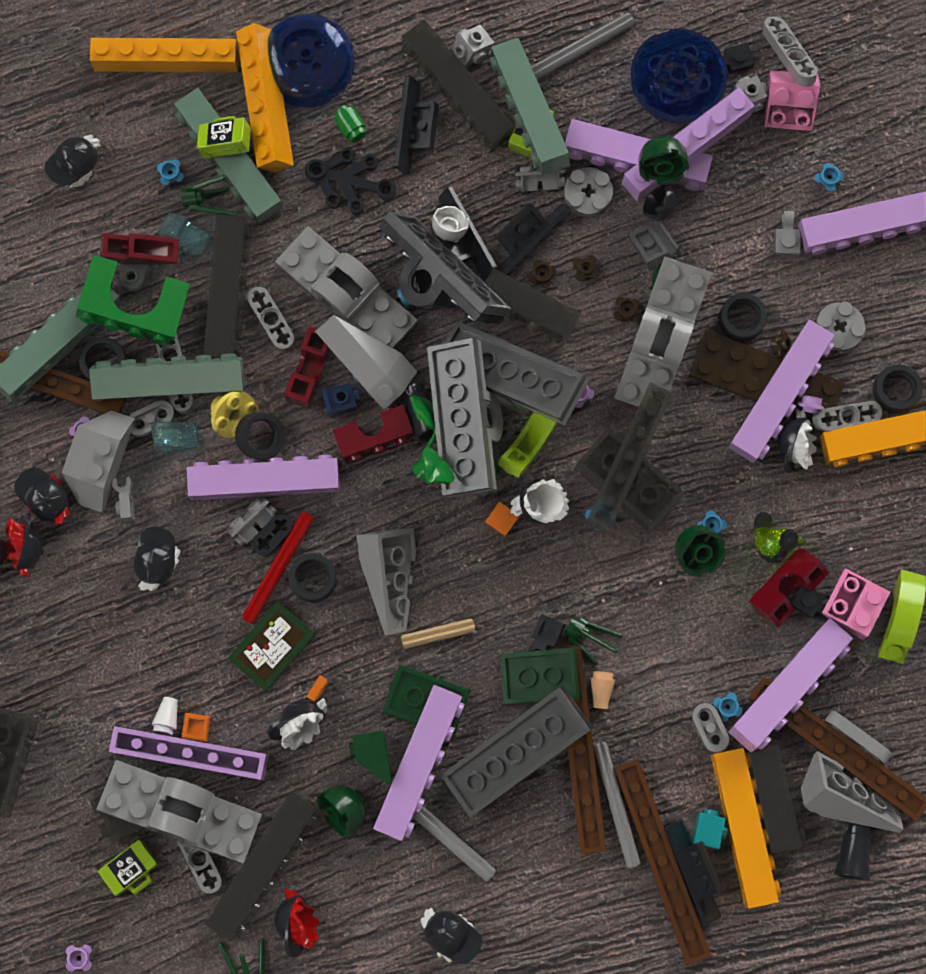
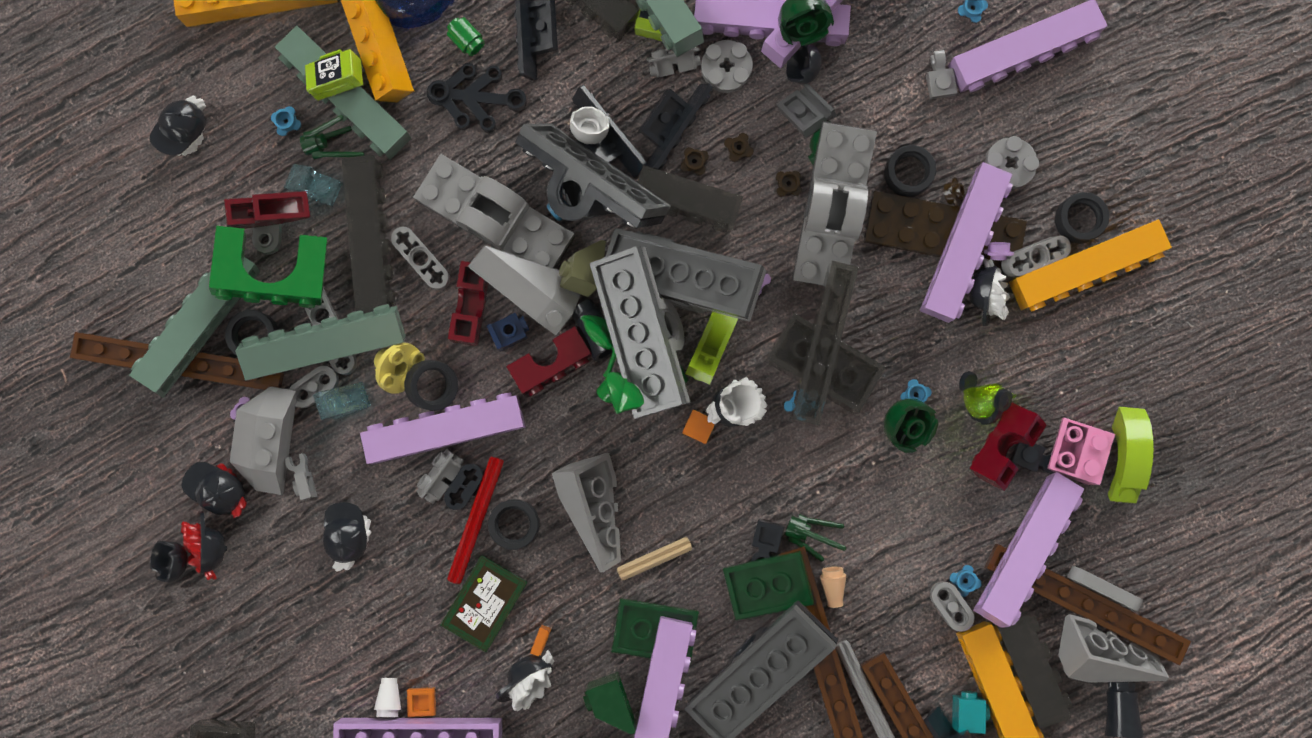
camera: 15 degrees left, 5 degrees up
none -> olive slope [559,240,606,297]

